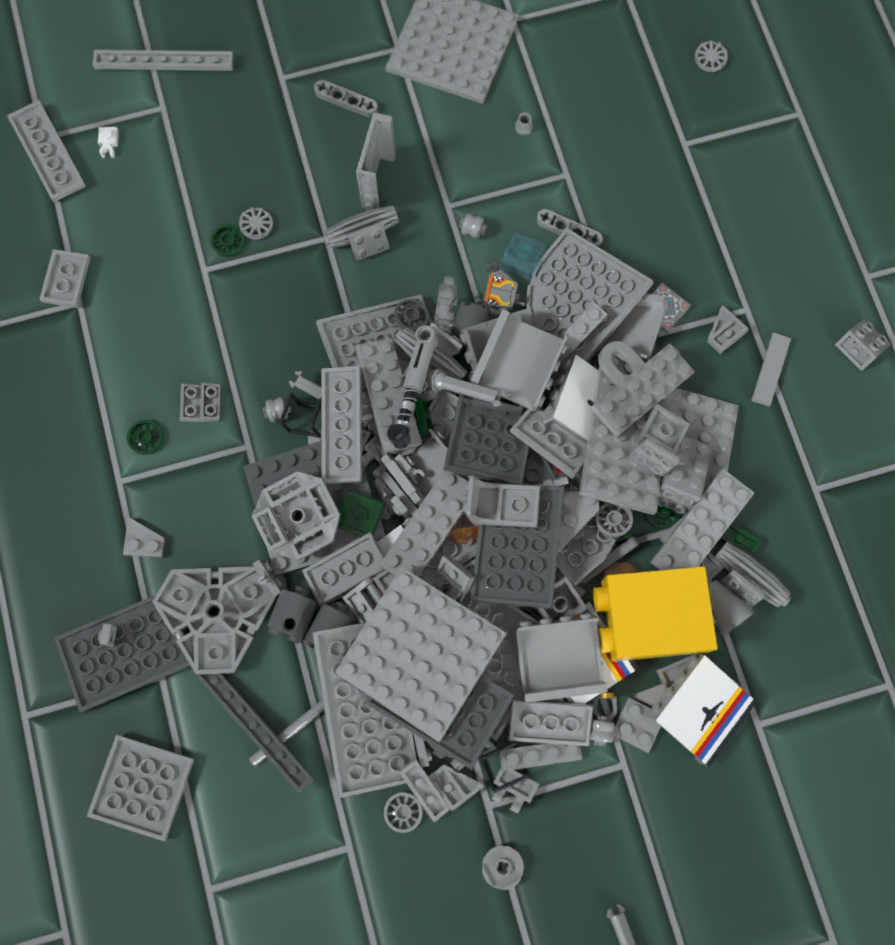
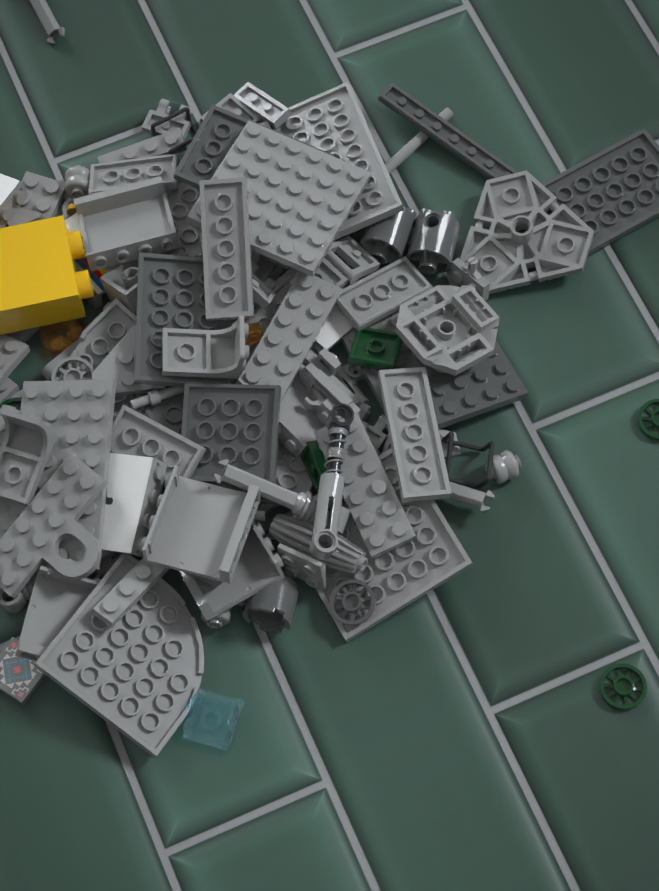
camera: 175 degrees right, 10 degrees down
light grey plate [87,735,194,841] -> none
light grey plate [98,624,117,647] -> none
light grey wing [123,518,166,558] -> none
light grey slope [179,383,220,422] -> none
light grey wheel [239,207,273,239] -> none
light grey plate [323,205,399,261] -> none
light grey panel [356,113,396,210] -> none
light grey wheel [384,792,422,833] -> none
clear hips [434,276,458,334] -> none
light grey piece [459,213,487,239] -> none
torso [476,258,527,318] -> none
light grey plate [482,845,524,890] -> none
light grey beam [537,209,603,248] -> none
none -> light grey plate [199,177,254,321]

